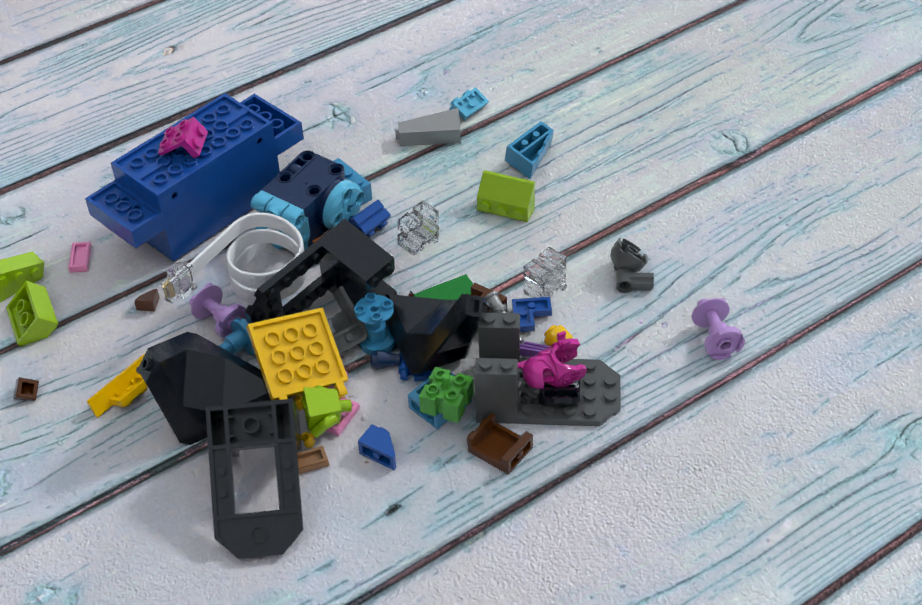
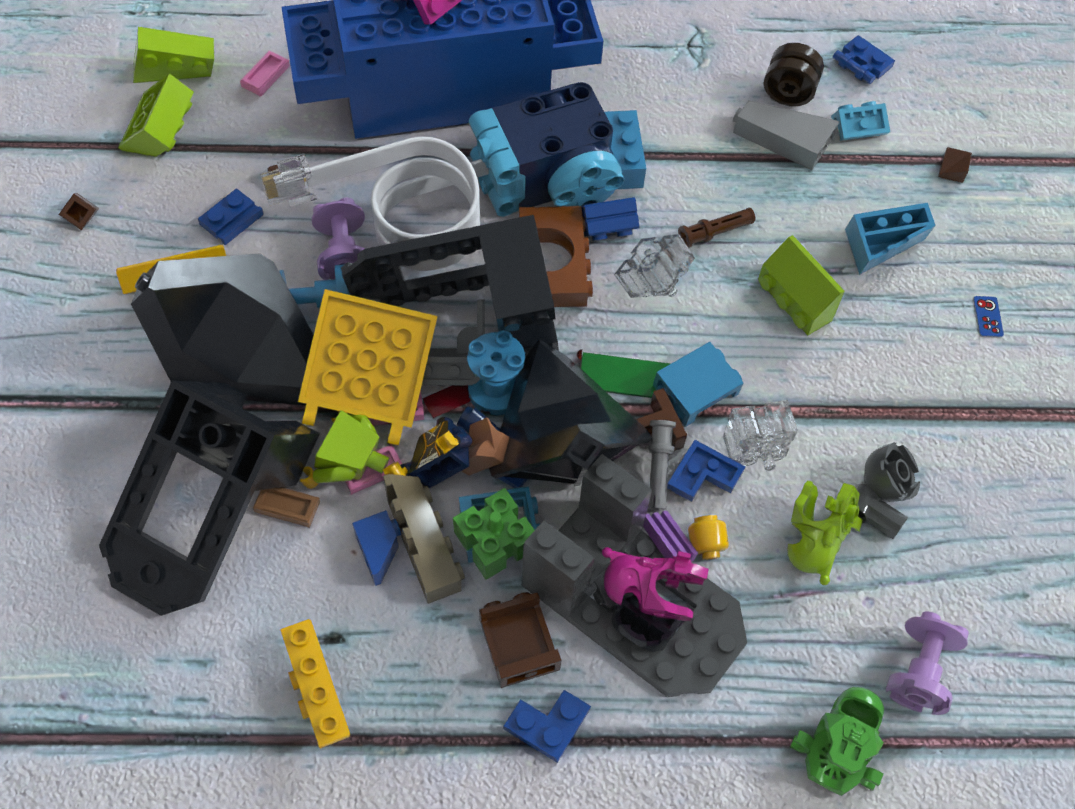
camera: 30 degrees right, 15 degrees up
none -> blue plate [198,188,264,245]
none -> yellow bracket [280,619,350,748]
none -> torso [383,417,472,489]
none -> dark tan wedge [383,474,465,604]
none -> dark red sticker [422,385,471,418]
none -> nougat slope [461,418,510,476]
none -> blue plate [503,690,591,763]
none -> dark azure panel [653,342,744,427]
none -> reddish brown pin [678,207,756,249]
none -> dark brown wheel [763,43,824,106]
none -> lime helmet [787,480,863,585]
none -> bright green helmet [790,687,884,796]
none -> blue plate [833,35,895,84]
none -> reddish brown slope [938,147,972,183]
none -> blue sticker [974,296,1004,337]

